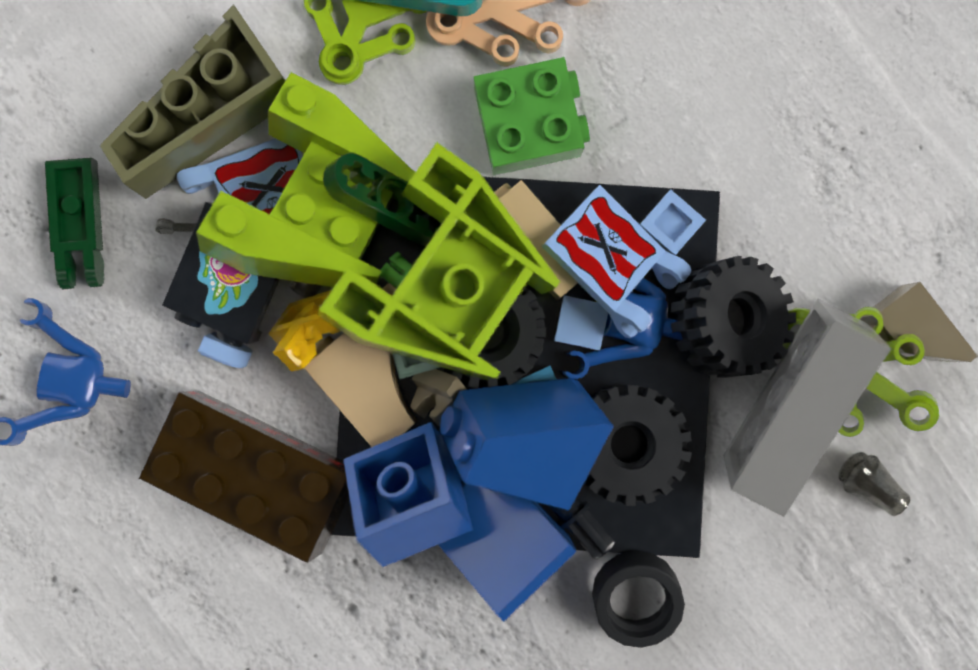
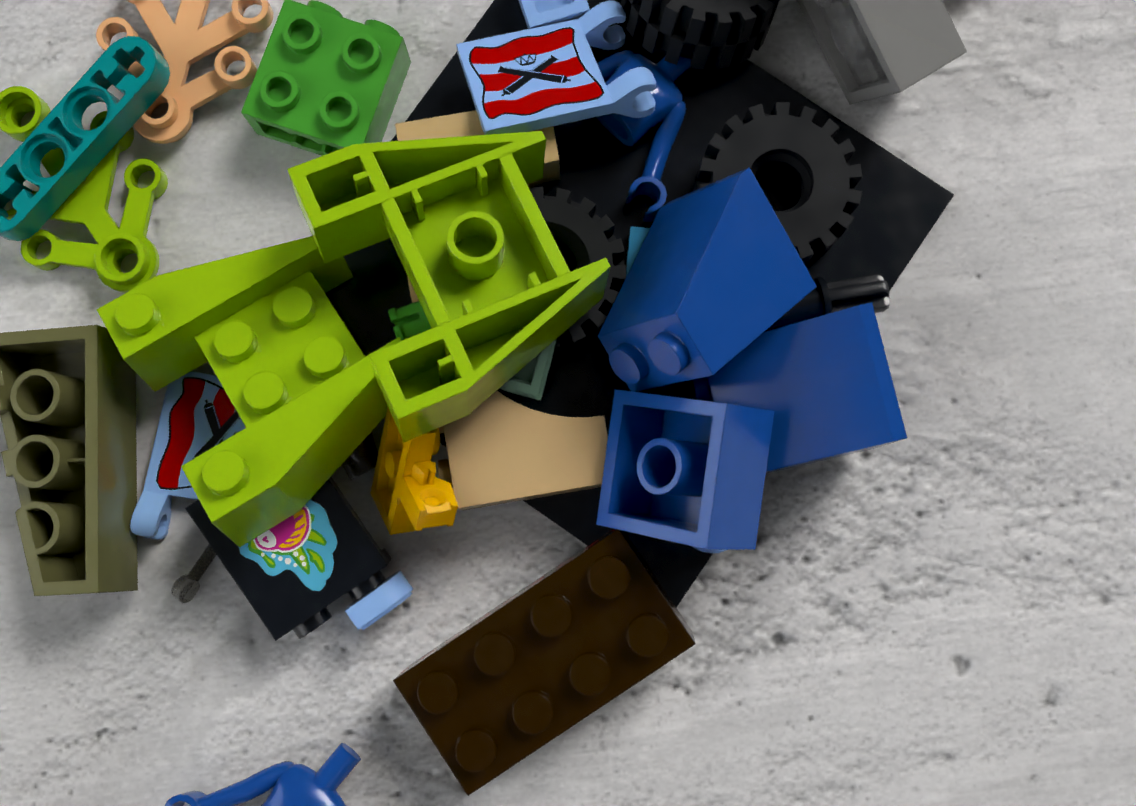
camera: 55 degrees left, 5 degrees down
dark green hinge [45,158,105,290] -> none
dark green beam [323,153,442,246] -> none
dark tan tile [411,369,467,426] -> none
light blue tile [553,295,608,351] -> none
black tyre [592,550,685,648] -> none

